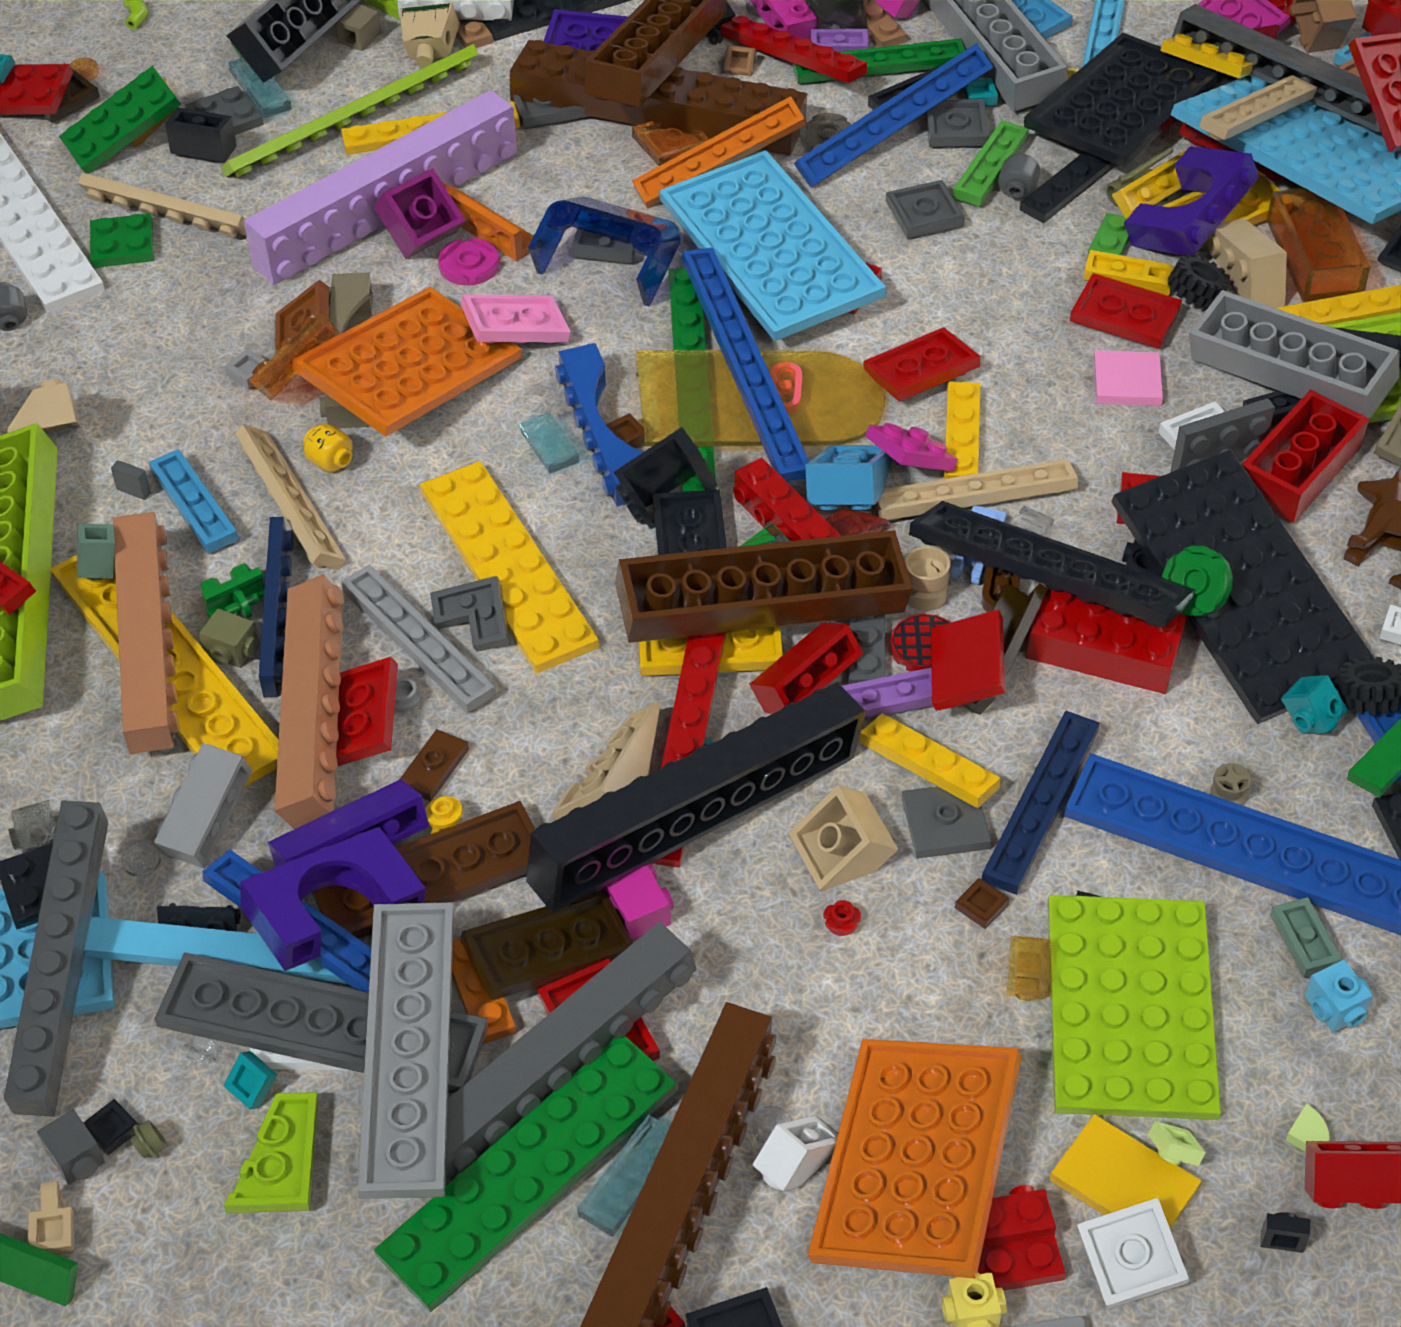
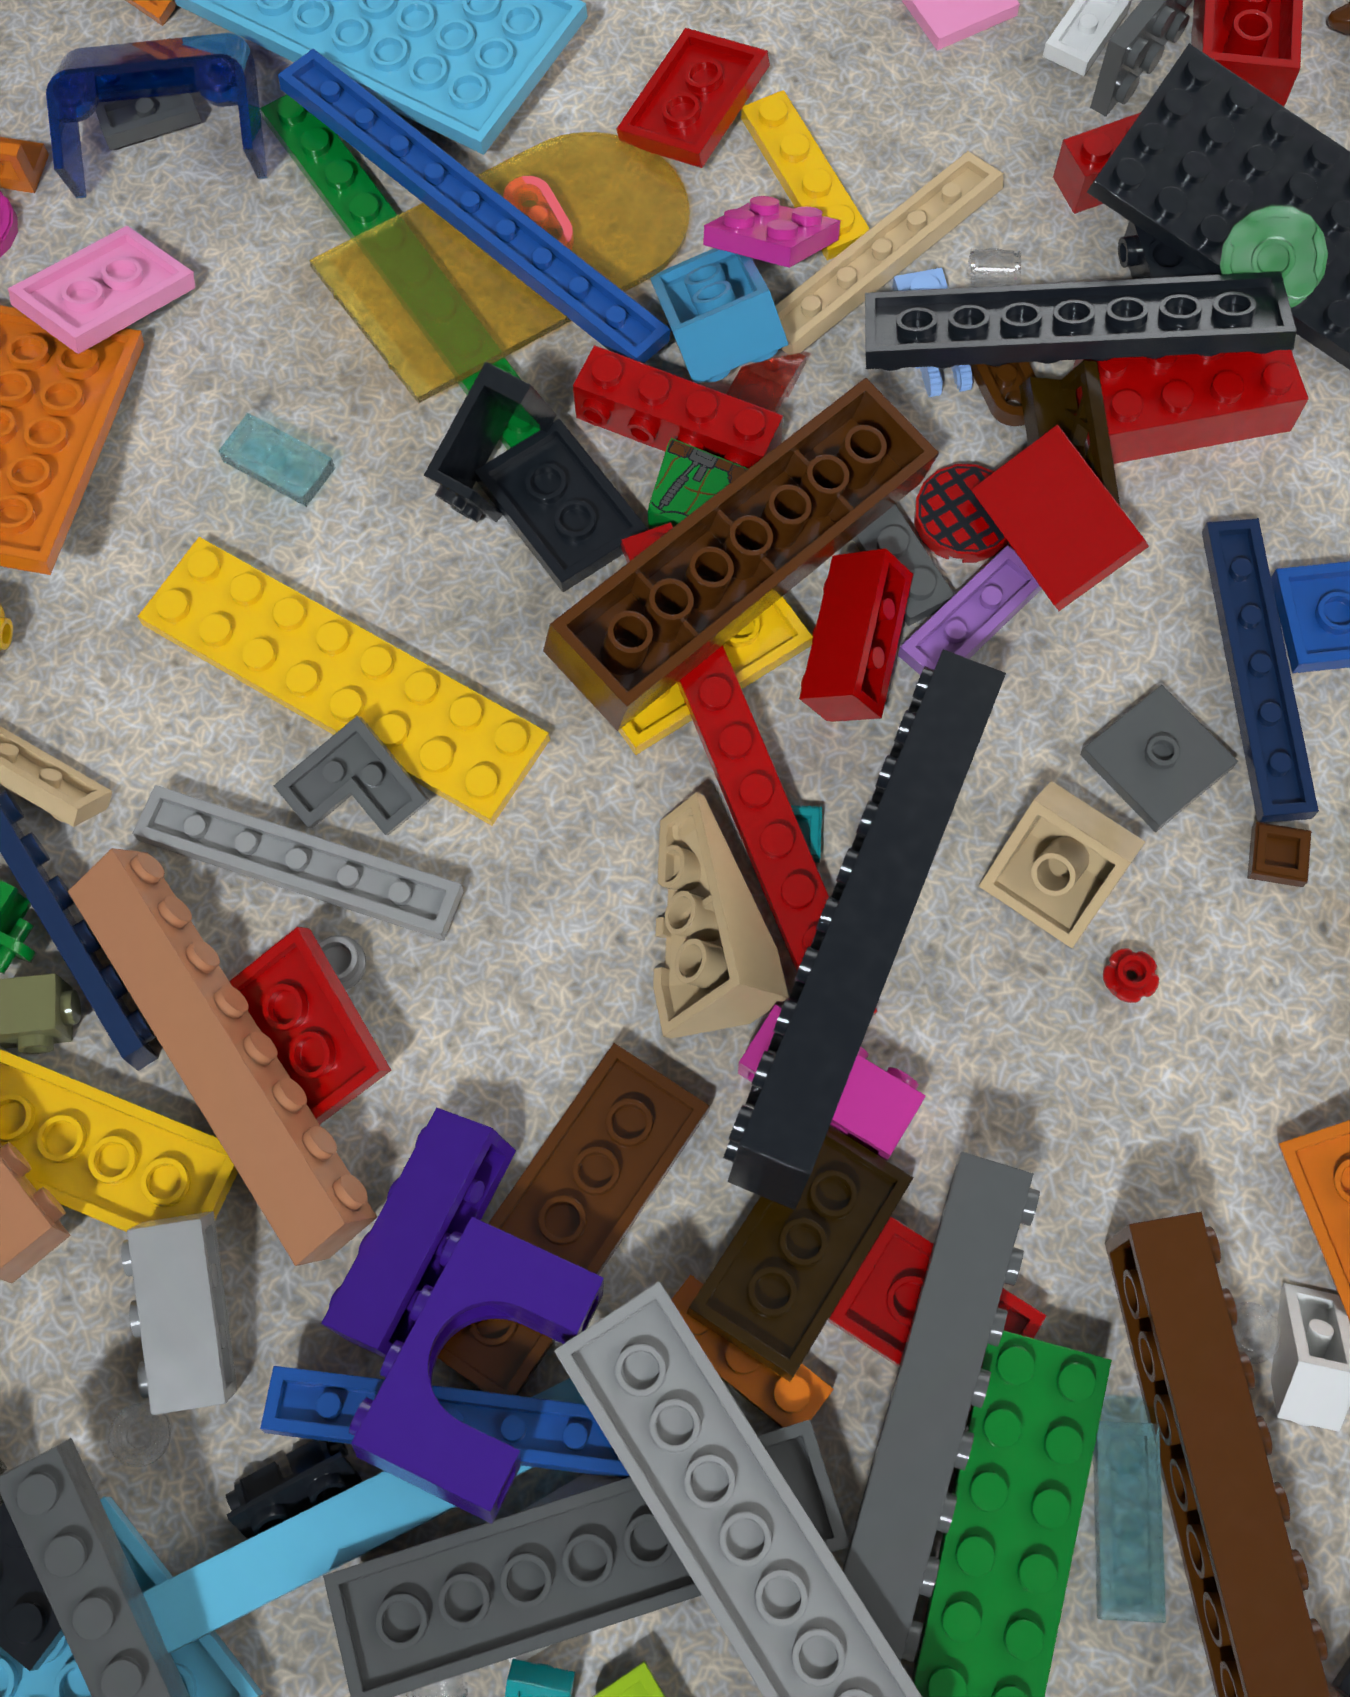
camera: 30 degrees left, 20 degrees up
reddish brown plate [399,729,469,802] -> none
yellow plate [425,796,463,834] -> none
blue arch [555,343,643,507] -> none
reddish brown plate [606,413,648,448] -> none
yellow plate [860,713,1001,809] -> none
tan wheel [905,546,950,611] -> none

